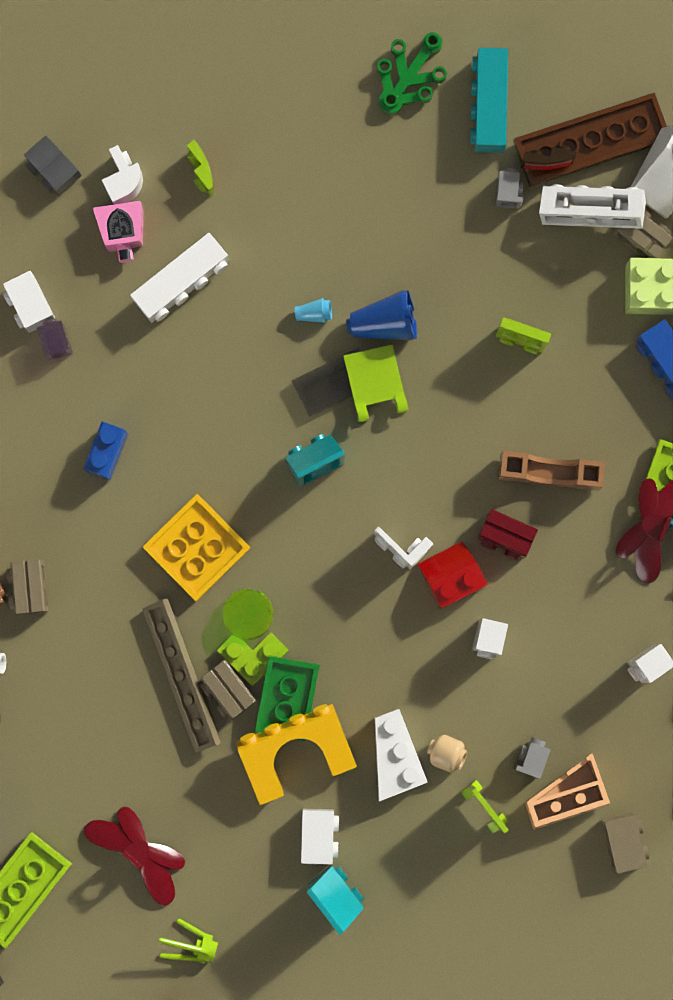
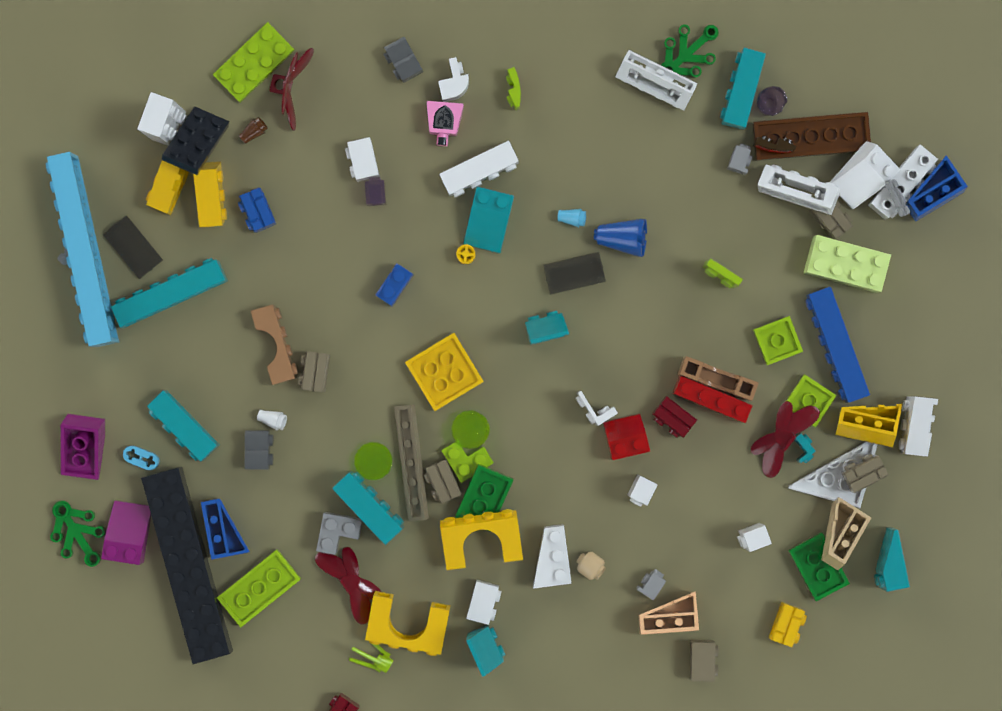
camera: 15 degrees right, 5 degrees up
lime flag [343,344,409,423] -> none
lime flag [461,779,509,833] -> none
none -> light grey brick [316,512,363,555]
none -> teal brick [332,471,404,545]
none -> clear neon green tile [354,442,393,480]
none -> yellow arch [365,591,451,656]
none -> yellow wheel [456,244,476,264]
none -> teal slope [463,187,514,253]
none -> white brick [615,50,697,110]
none -> red brick [672,376,753,423]
none -> lime plate [753,316,803,365]
none -> clear purple hair [756,86,788,116]

